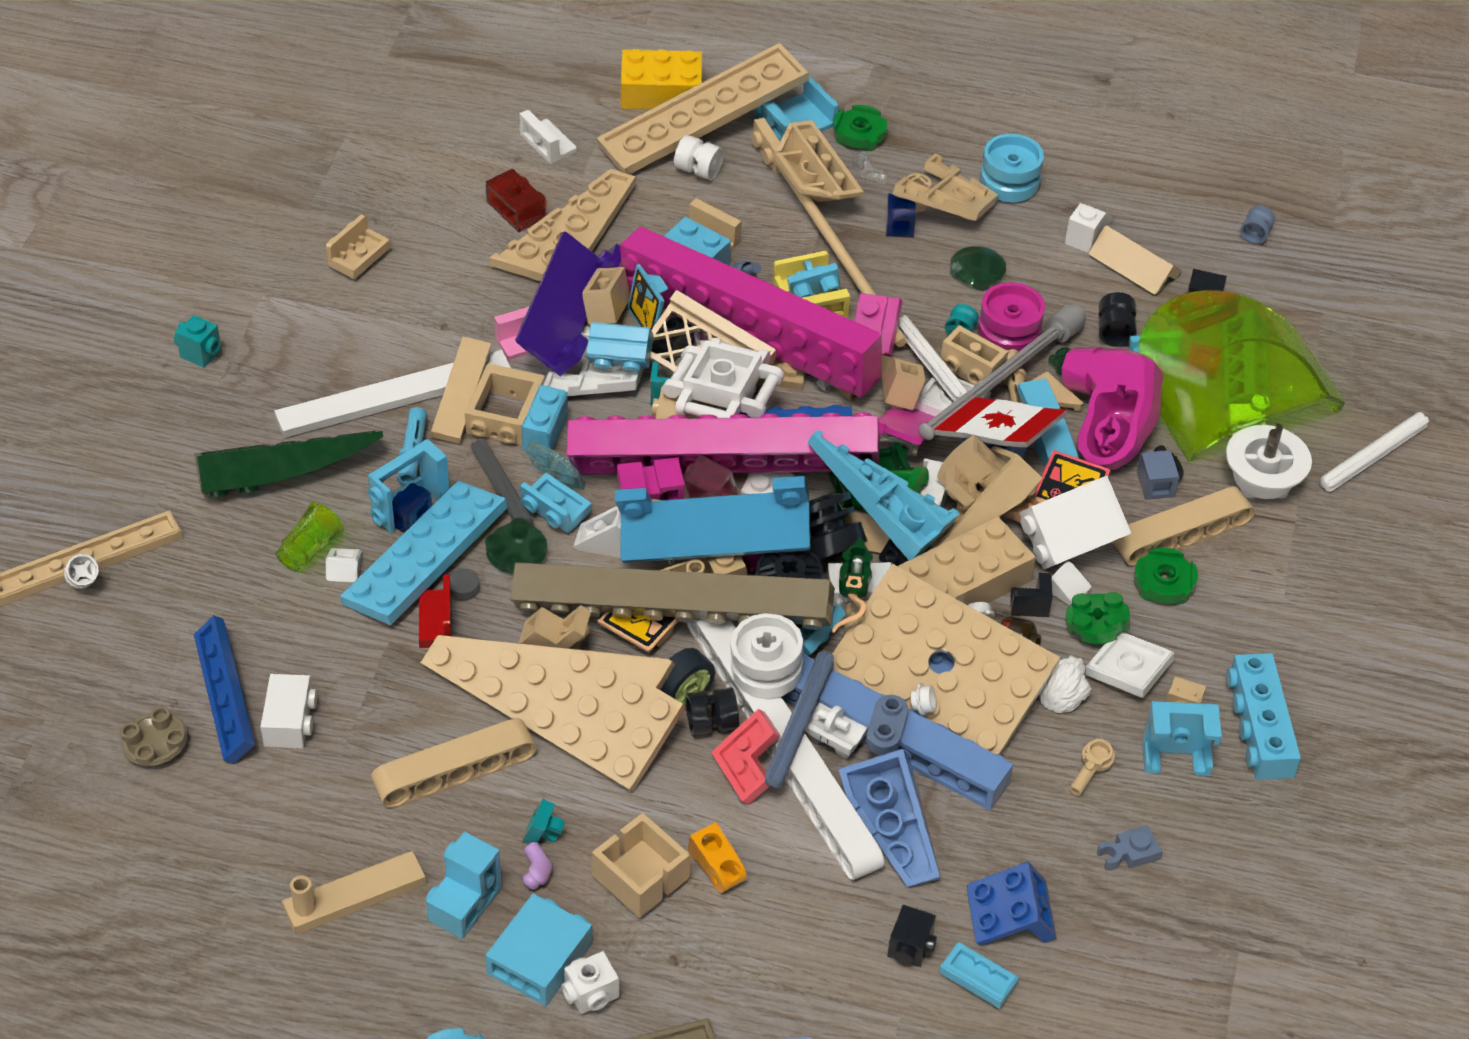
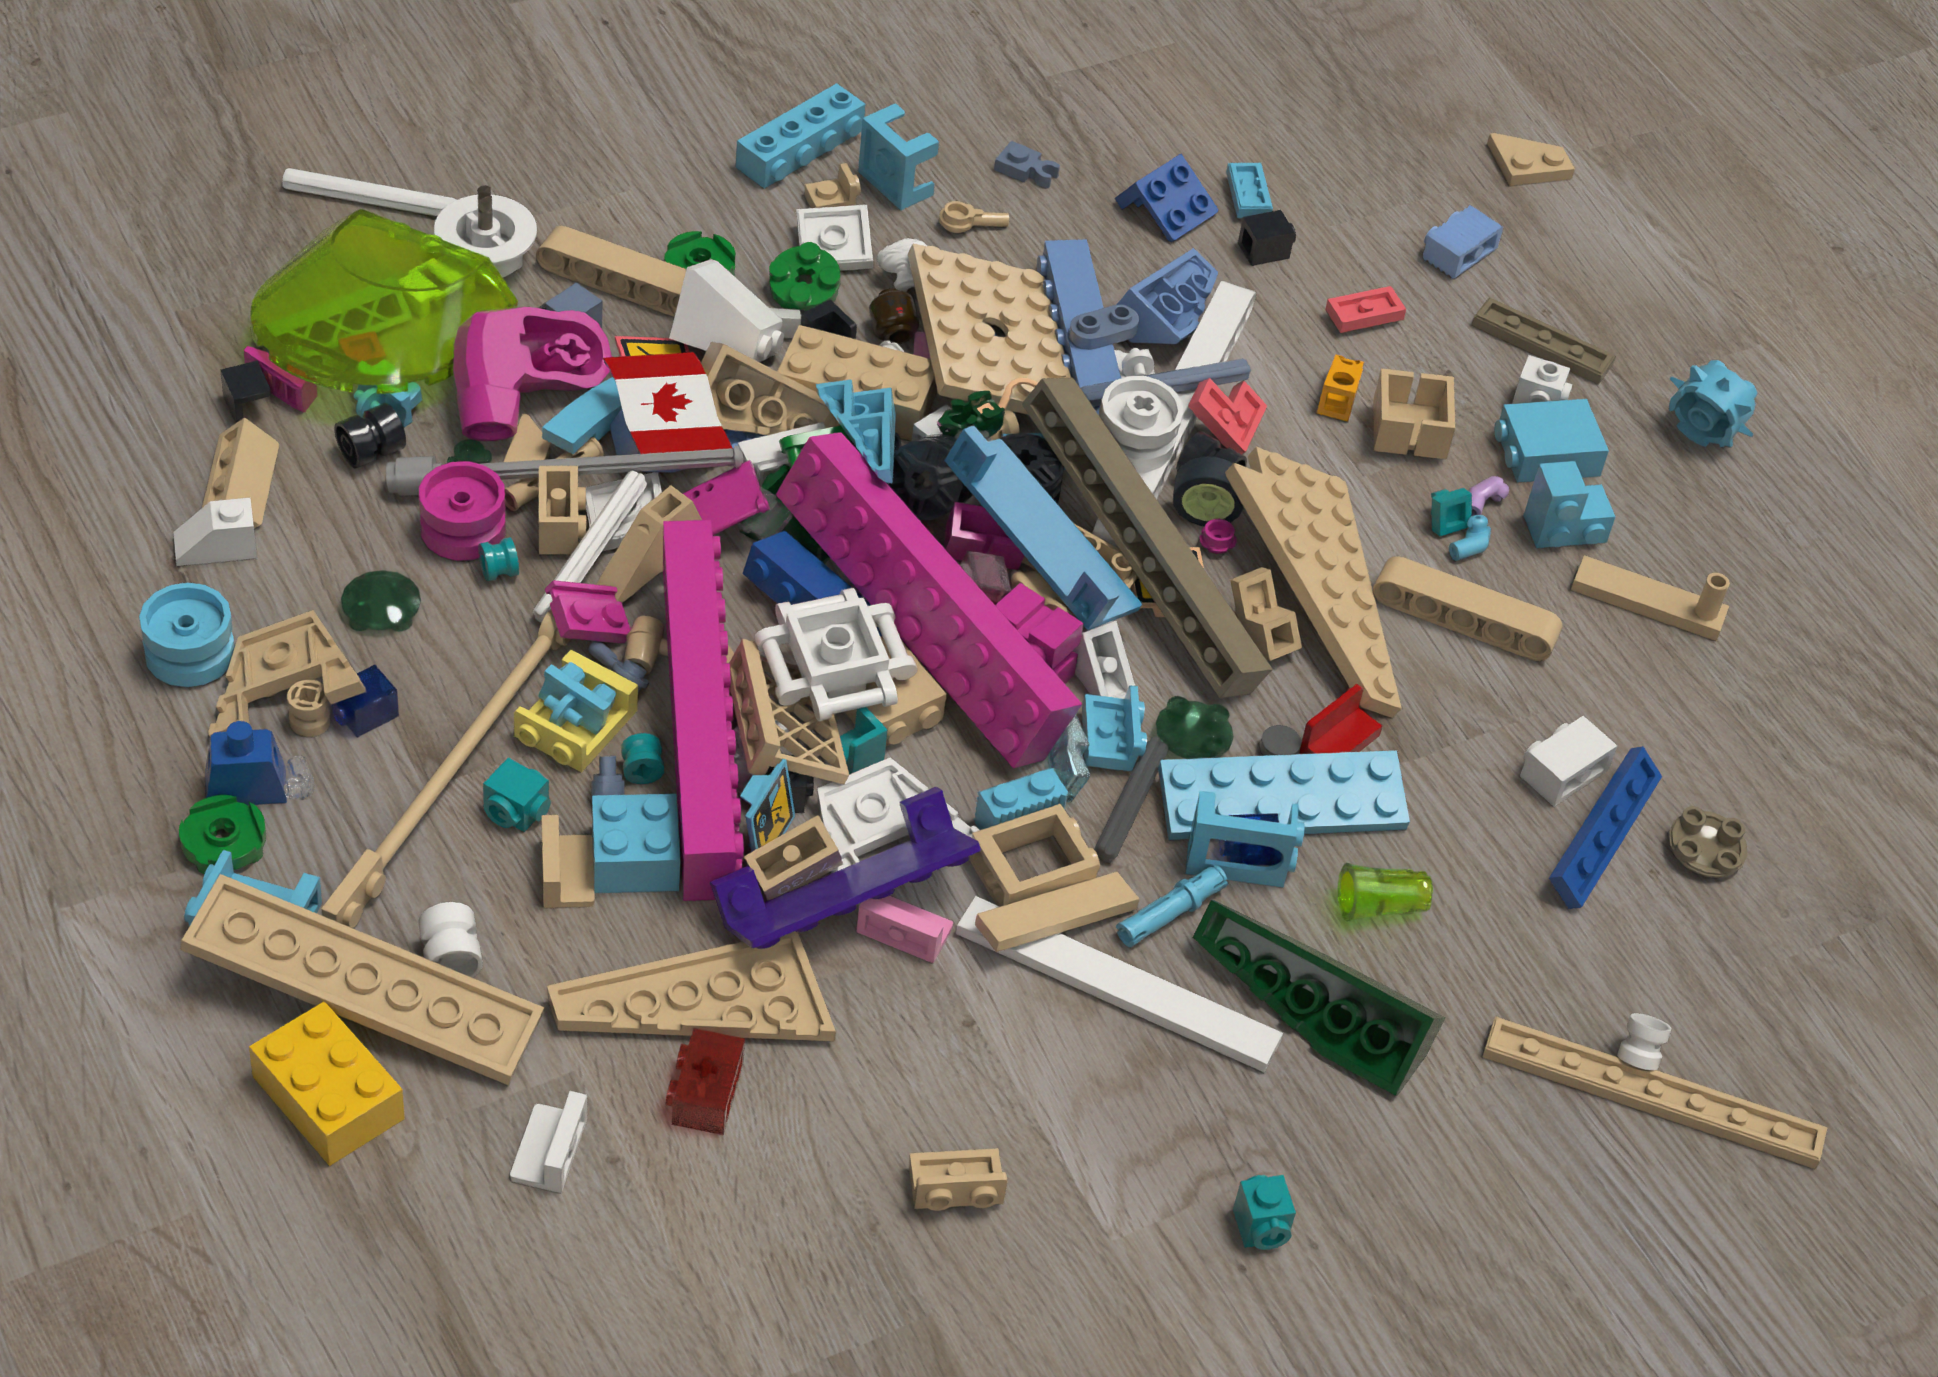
camera: 135 degrees left, 0 degrees up
white slope [326,548,362,582] -> none
medium azure brick [586,322,654,372] -> none
tan wedge [774,120,864,202] -> none
white plate [911,683,936,716] -> none
tan brick [937,434,995,508] -> none
sand blue wheel [1240,205,1276,244] -> none
none -> blue torso [205,721,287,805]
none -> teal brick [483,757,551,832]
none -> coral plate [1325,286,1406,333]
none -> medium azure arm [1449,515,1491,561]

